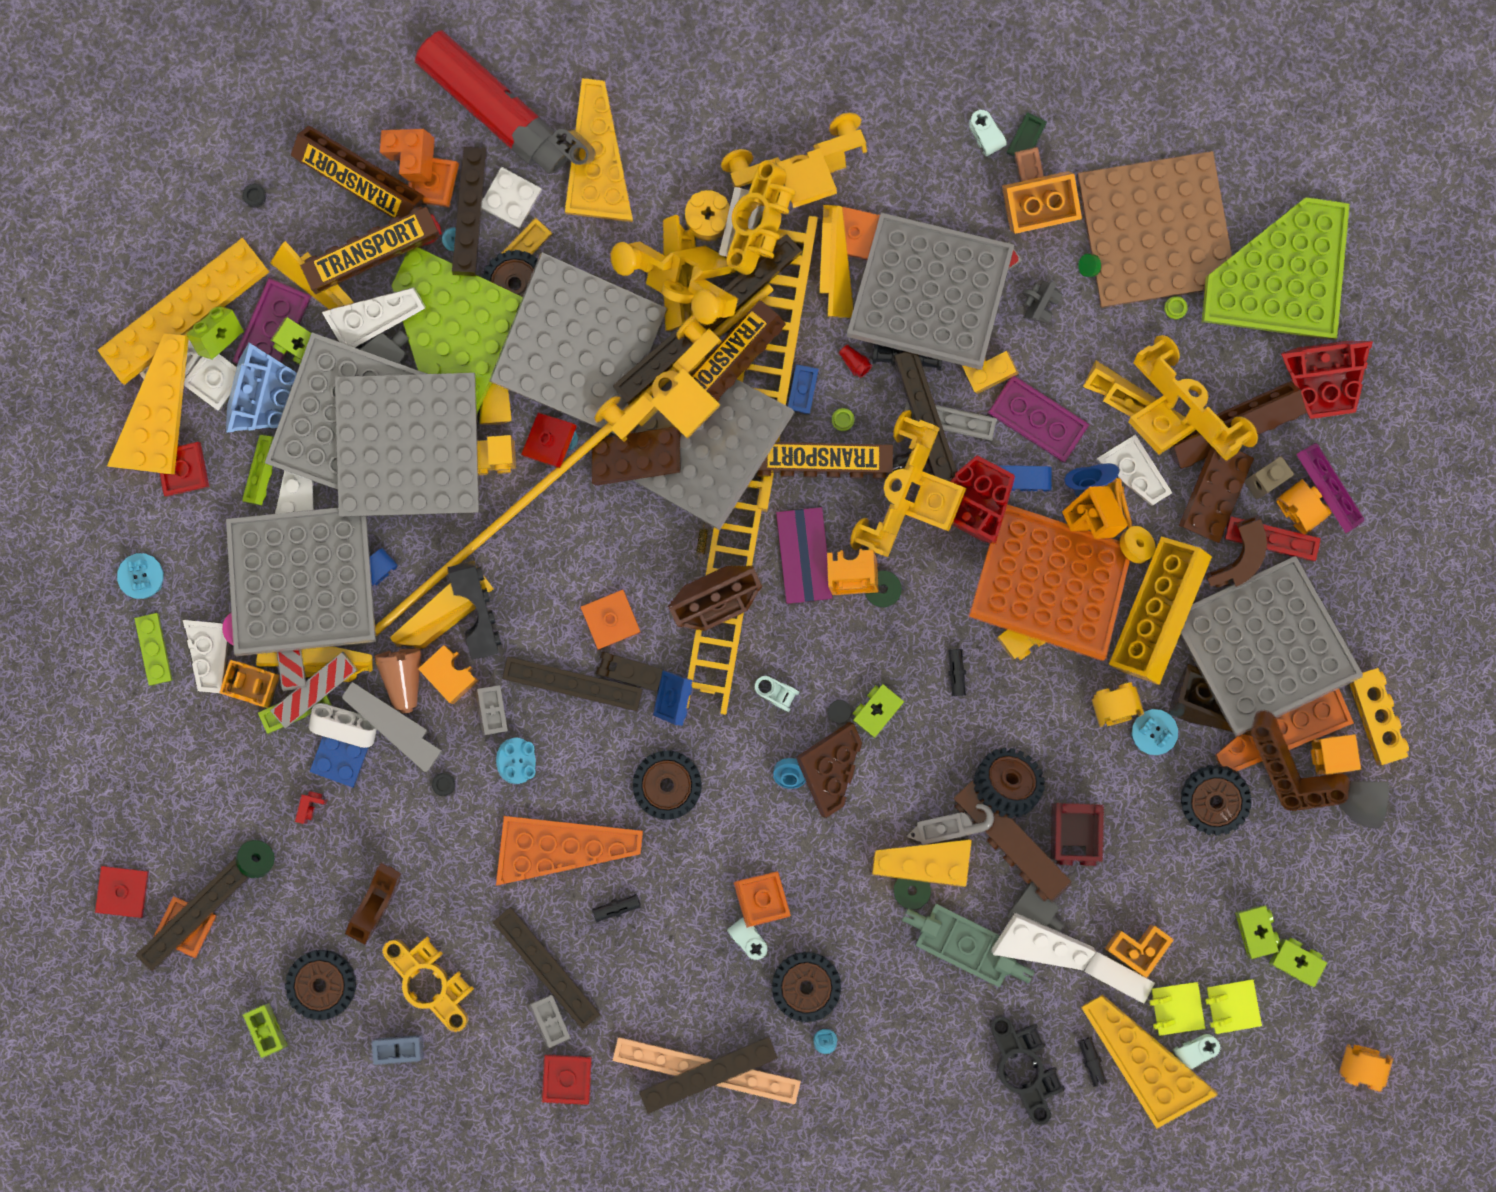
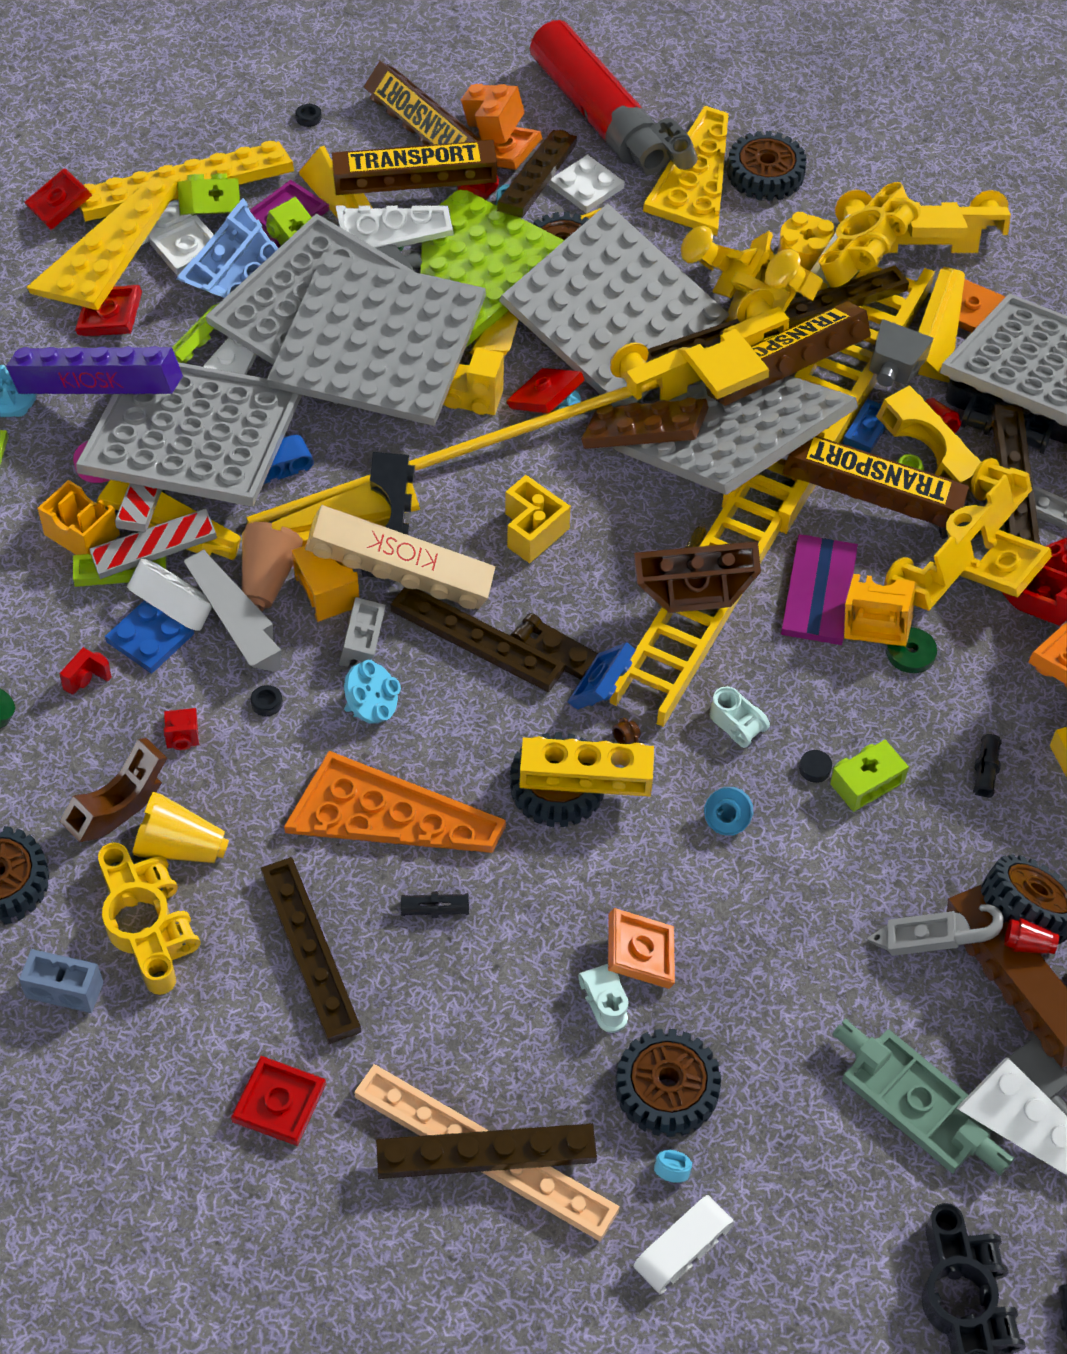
camera: 15 degrees right, 30 degrees down
white wing [183,620,229,694] -> none
light grey hinge [528,995,570,1048] -> none
orange plate [581,590,641,650] -> none
reddish brown plate [796,722,862,818] -> none
yellow wedge [871,840,972,887] -> none
dark green piece [893,878,931,909] -> none
none -> dark purple brick [6,346,183,394]
none -> red plate [24,168,92,230]
none -> yellow cone [132,792,229,863]
none -> red bracket [164,708,199,750]
none -> tan brick [305,505,496,609]
none -> yellow brick [505,475,571,564]
none -> yellow brick [520,736,654,797]
none -> reddish brown plate [612,718,641,744]
none -> white beam [633,1195,735,1294]
none -> black wheel [727,131,807,201]
none -> dark grey torso [869,319,934,387]
none -> yellow arch [876,385,981,488]
none -> red cone [1004,918,1059,954]

